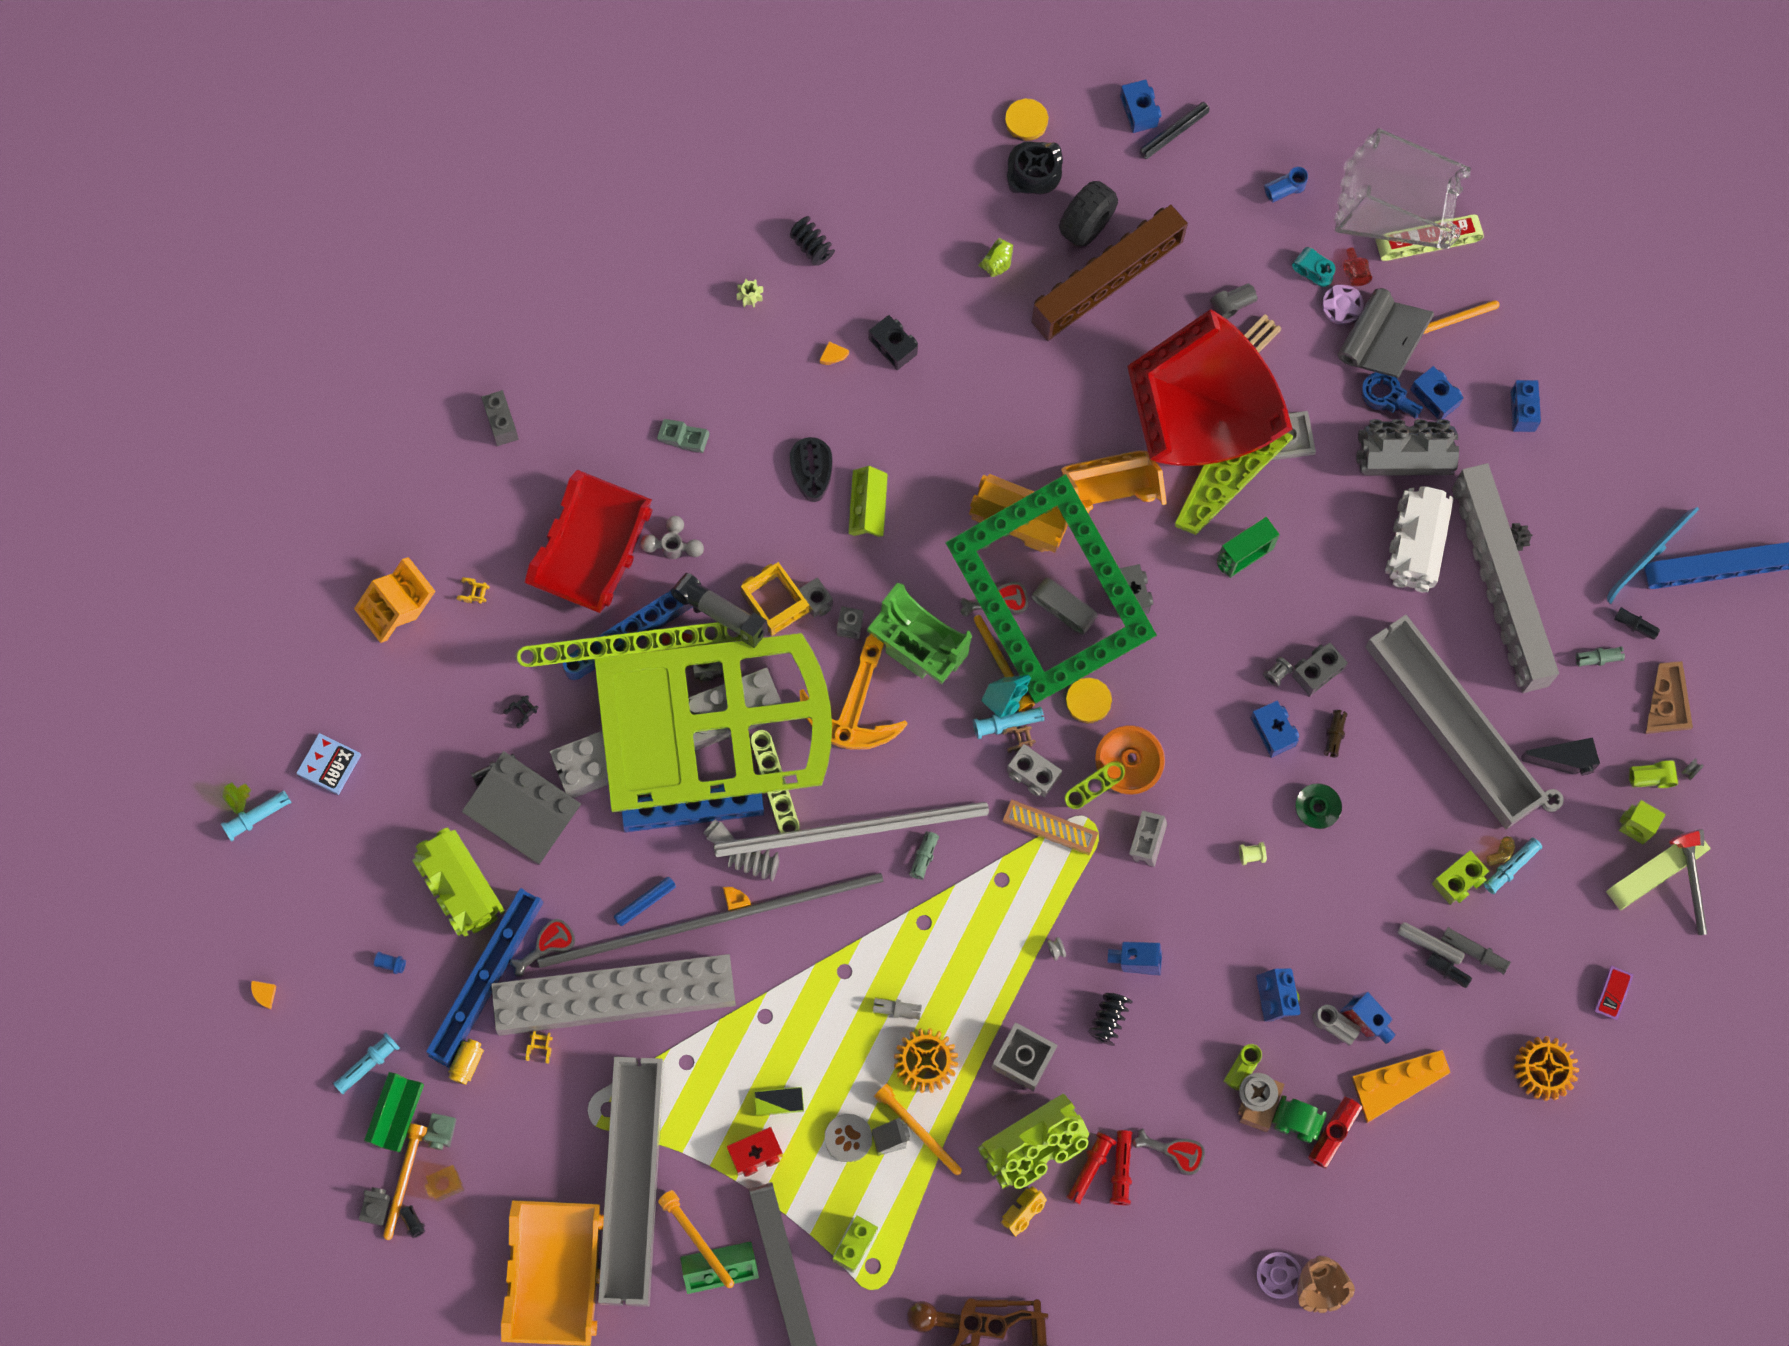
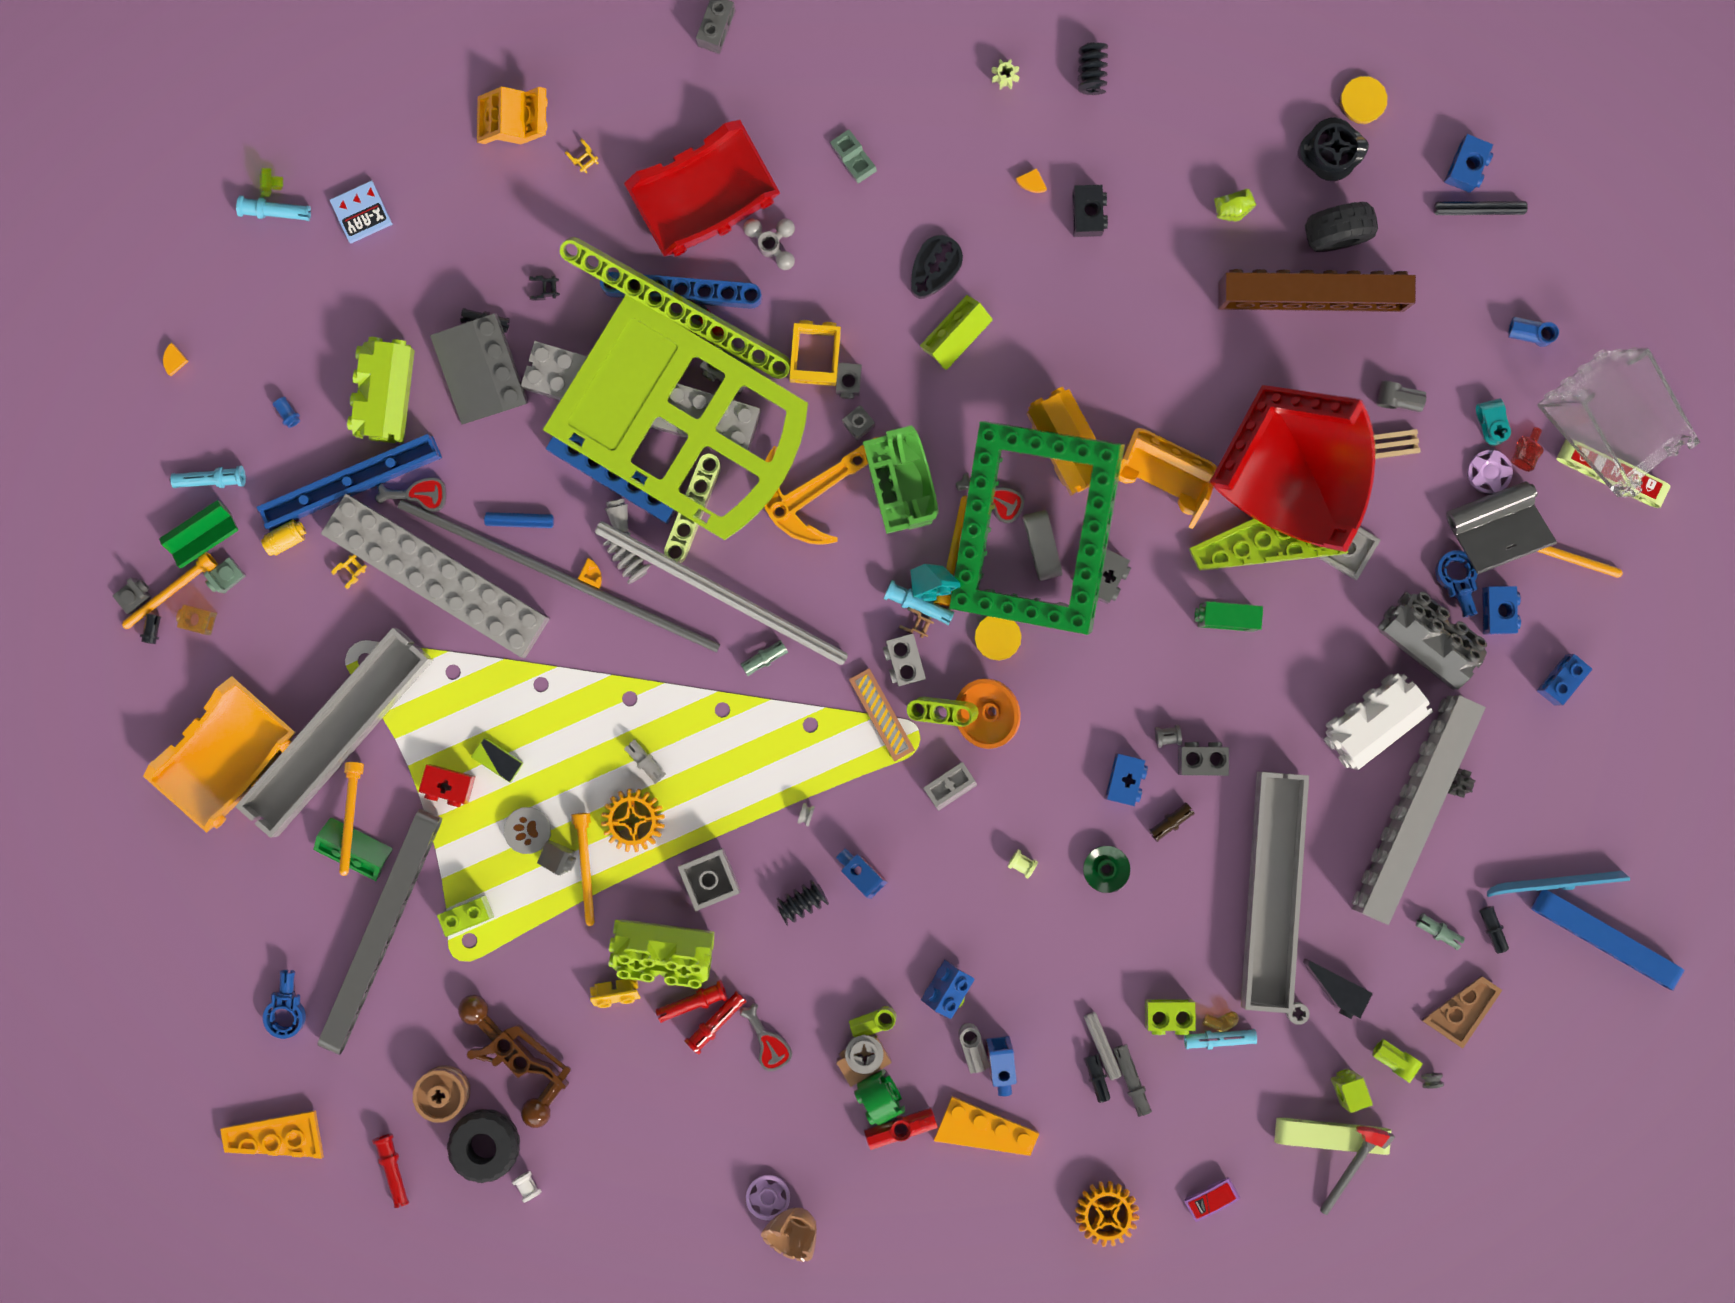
camera: 40 degrees right, 15 degrees up
piece [670,573,768,648] -> none

